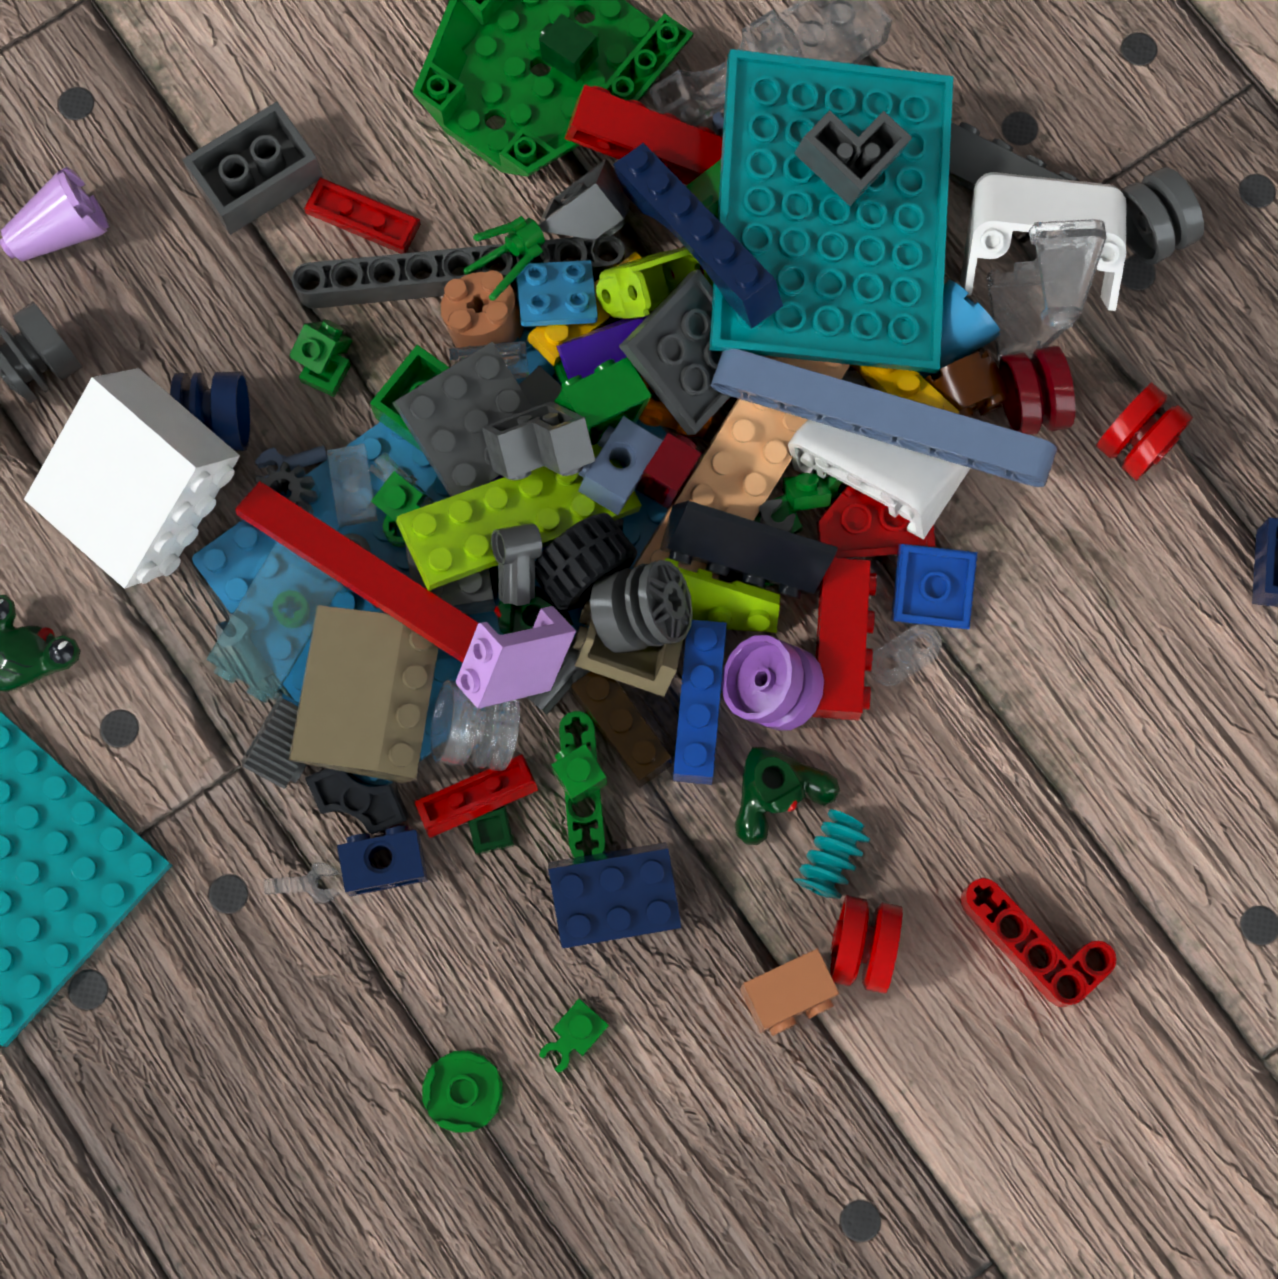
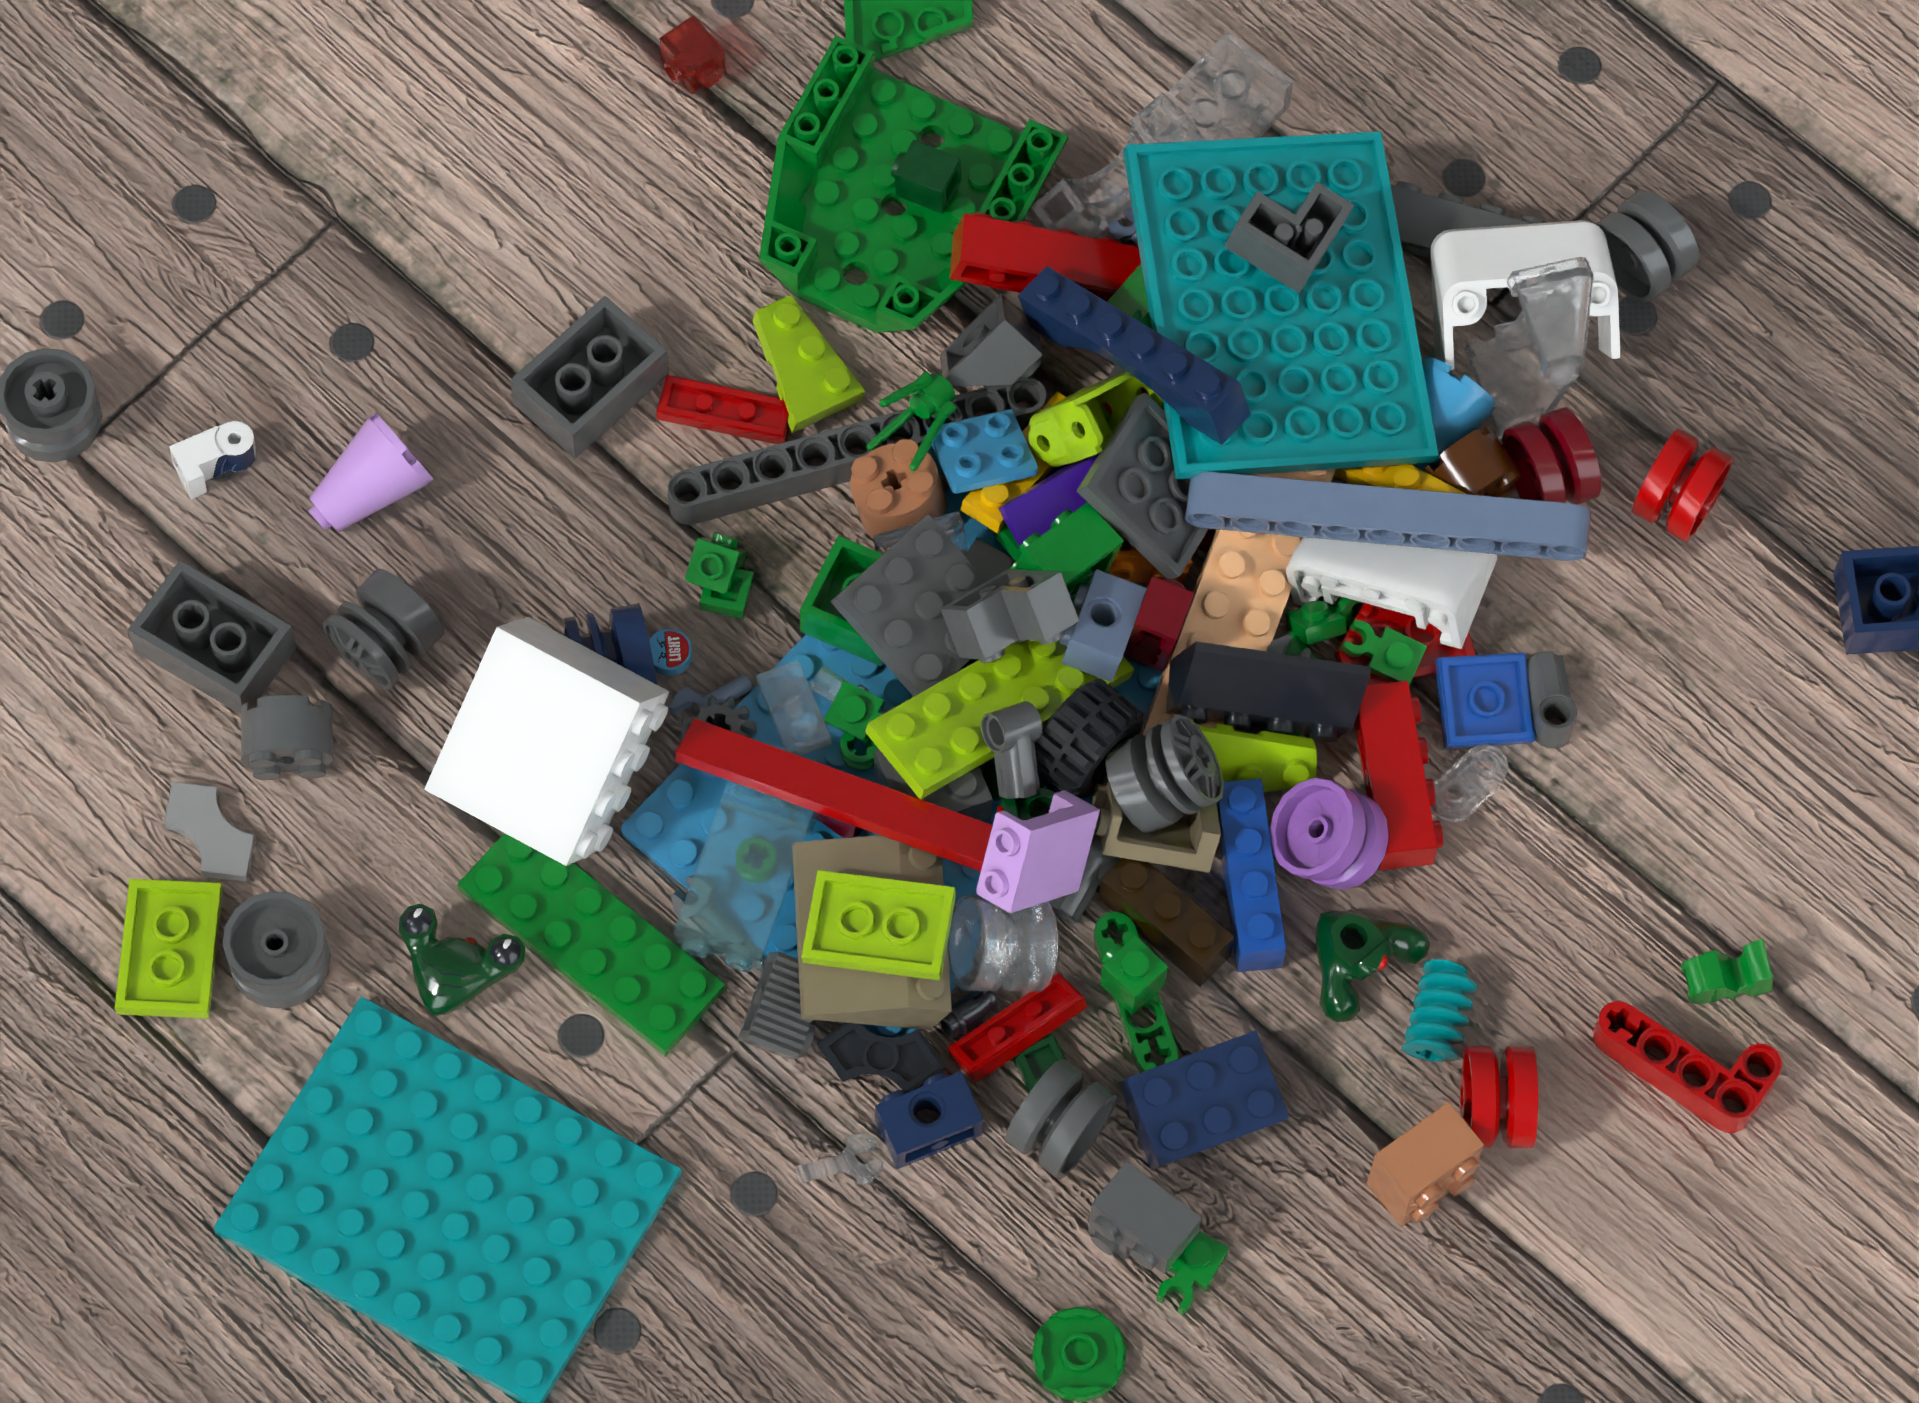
camera: 15 degrees left, 10 degrees down
none -> green plate [457,833,726,1057]
none -> tile [649,629,692,676]
none -> lime wing [752,295,865,433]
none -> lime plate [801,870,956,981]
none -> black pin [939,984,998,1038]
none -> dark grey wheel [1004,1058,1118,1180]
none -> dark grey brick [1088,1161,1202,1274]
none -> green plate [1340,620,1427,686]
none -> dark grey piece [1526,651,1577,749]
none -> green leg [1680,939,1773,1004]

